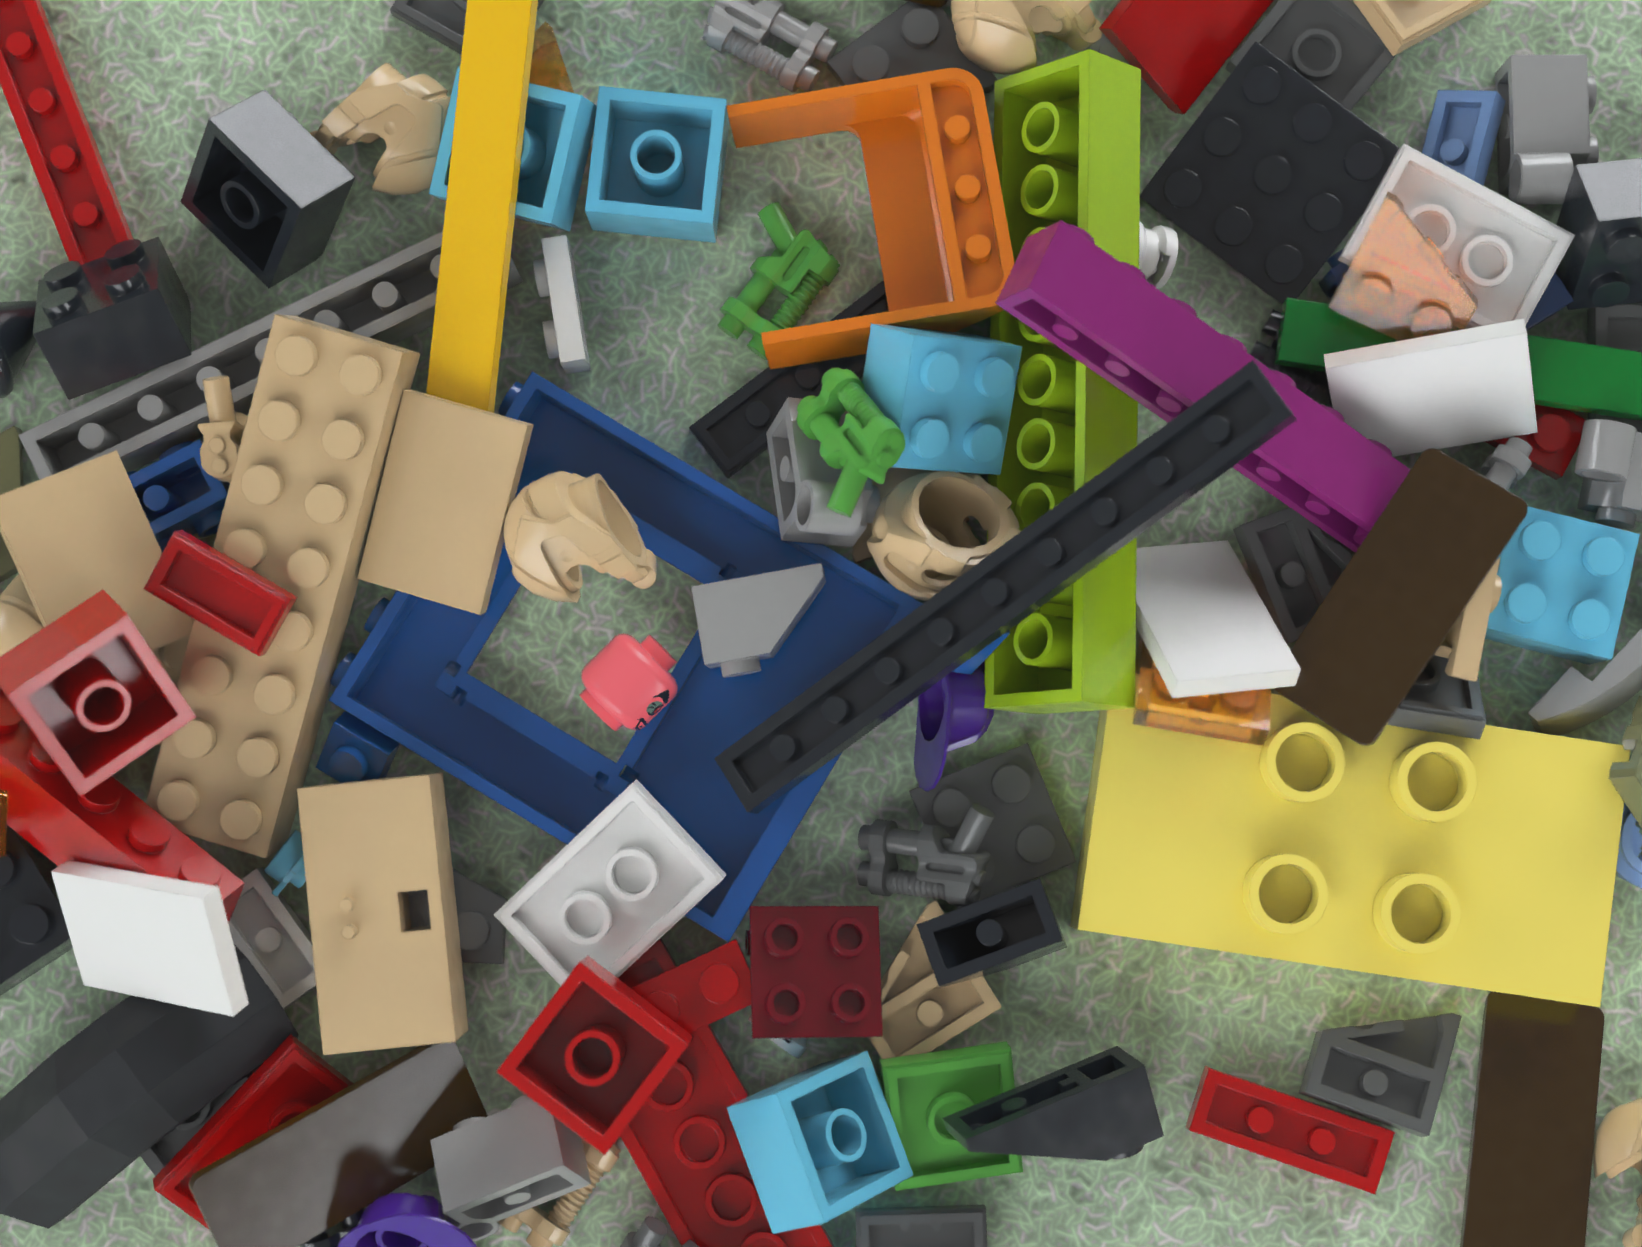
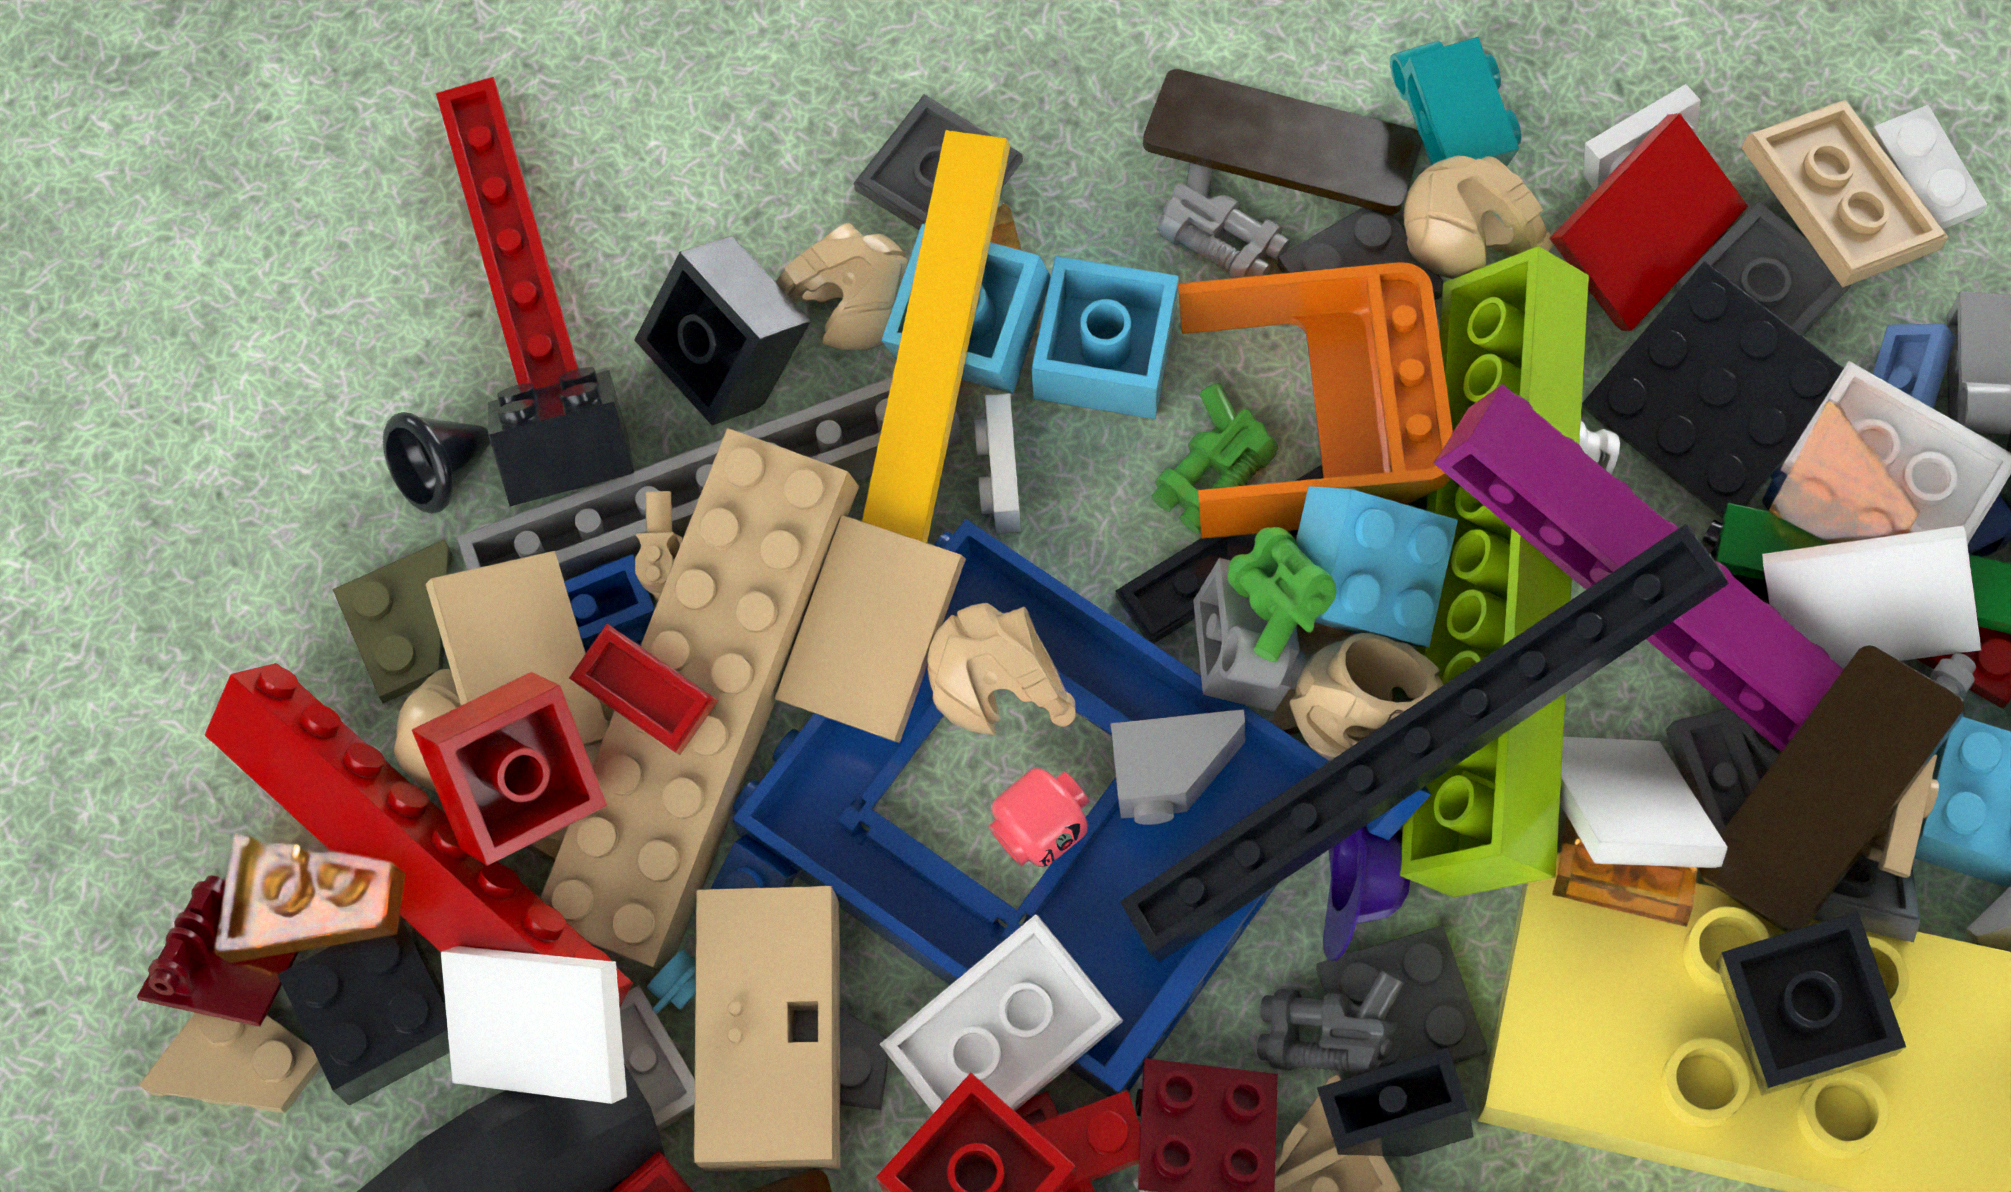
camera: 10 degrees right, 15 degrees down
none -> black brick [1716,911,1906,1096]

